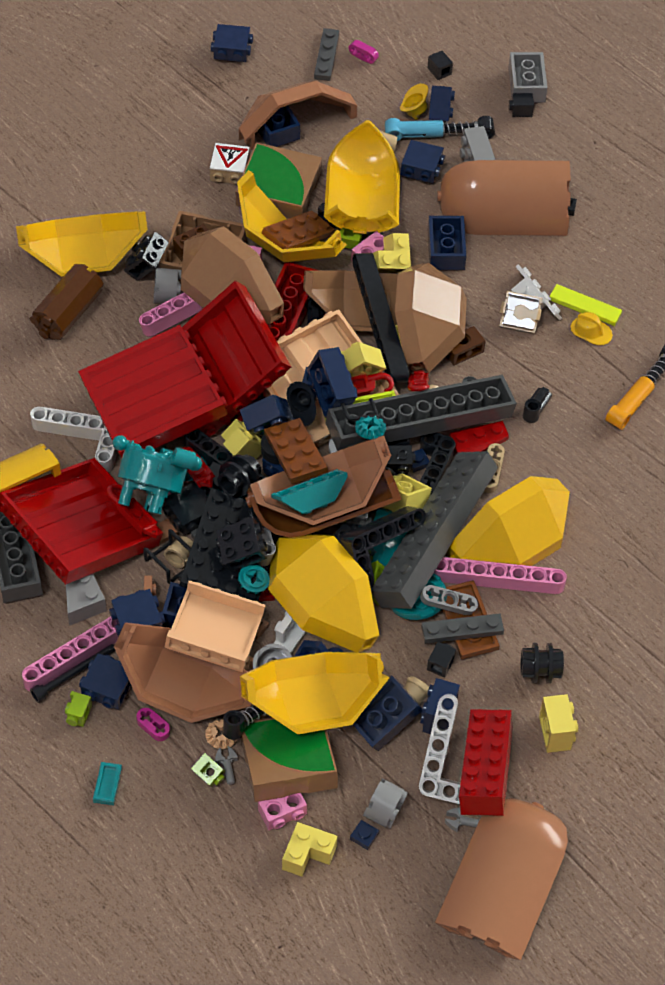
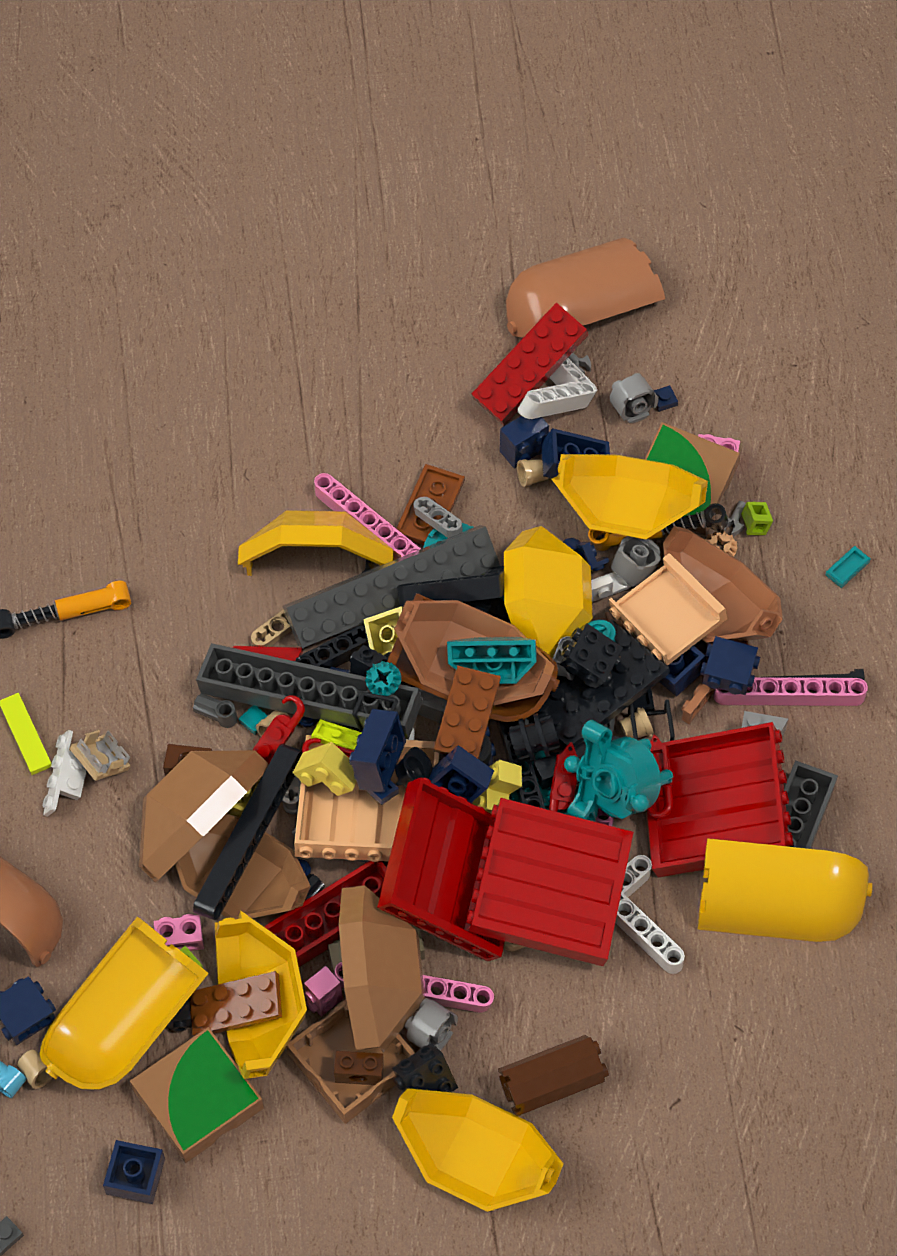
camera: 140 degrees left, 5 degrees up
lime brick [65,691,92,727] -> none
dark blue brick [79,653,131,710] -> none
dark pink beam [136,708,170,741] -> none
piece [210,143,250,184] -> none
nougat panel [239,81,357,150] -> none
light yellow brick [282,822,338,877] -> none
light yellow brick [373,233,411,273] -> none
dark grey plate [421,613,504,644] -> none
dark blue brick [427,216,466,270] -> none
black brick [427,642,456,678] -> none
black piece [520,643,564,684] -> none
black piece [522,387,552,423] -> none
light yellow brick [539,694,578,753] -> none
yellow piece [570,312,613,345] -> none

